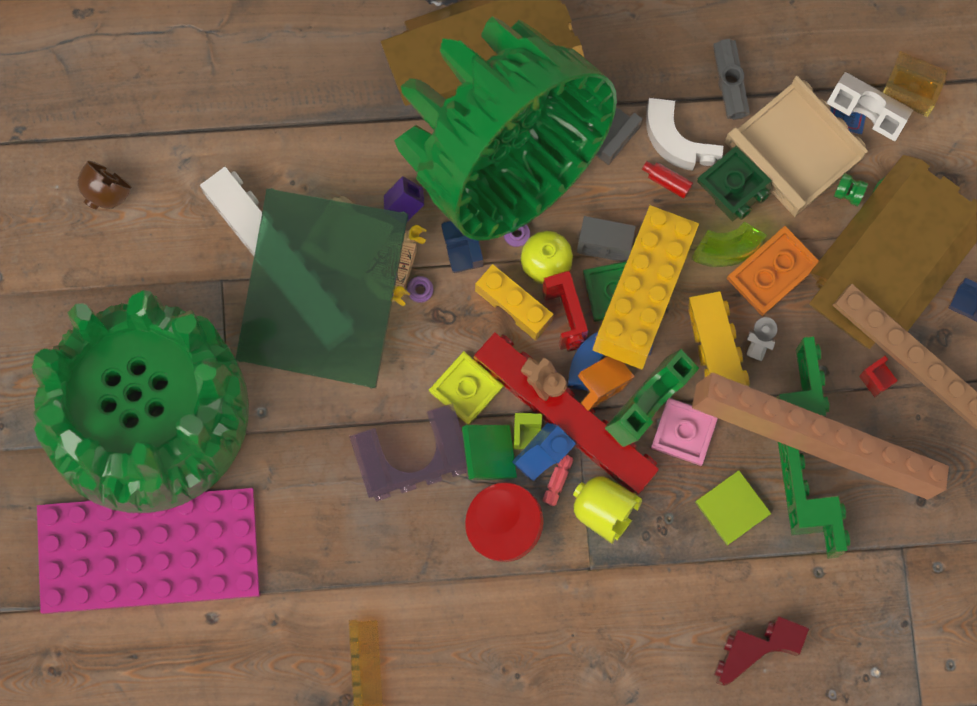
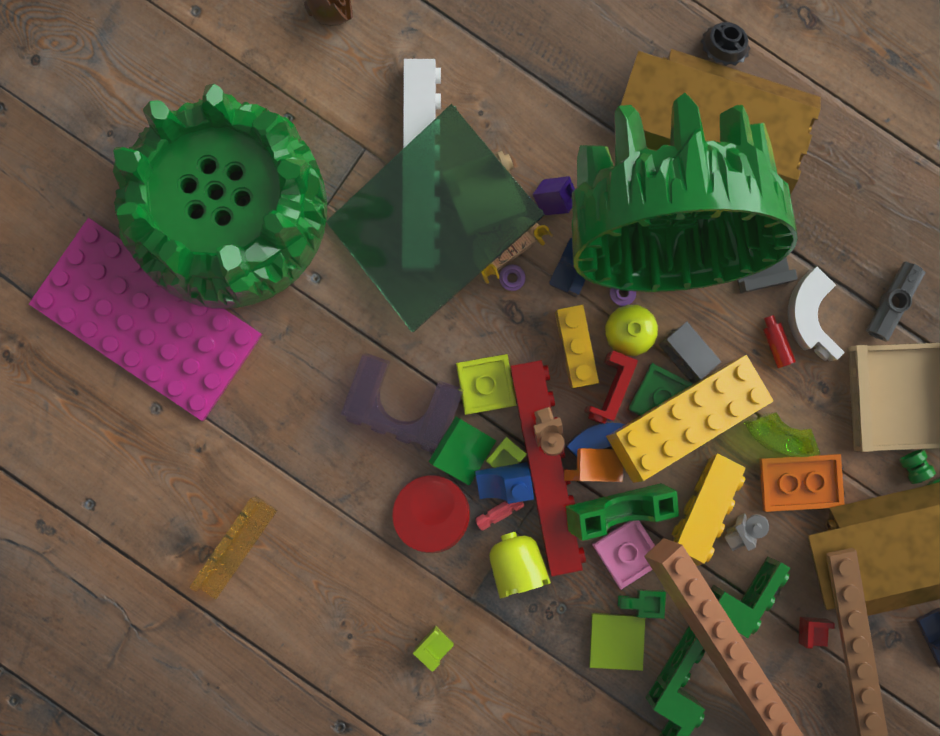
camera: 35 degrees right, 10 degrees up
dark green plate [697,146,772,222] -> none
none -> lime panel [413,626,454,672]
none -> green plate [617,589,666,619]

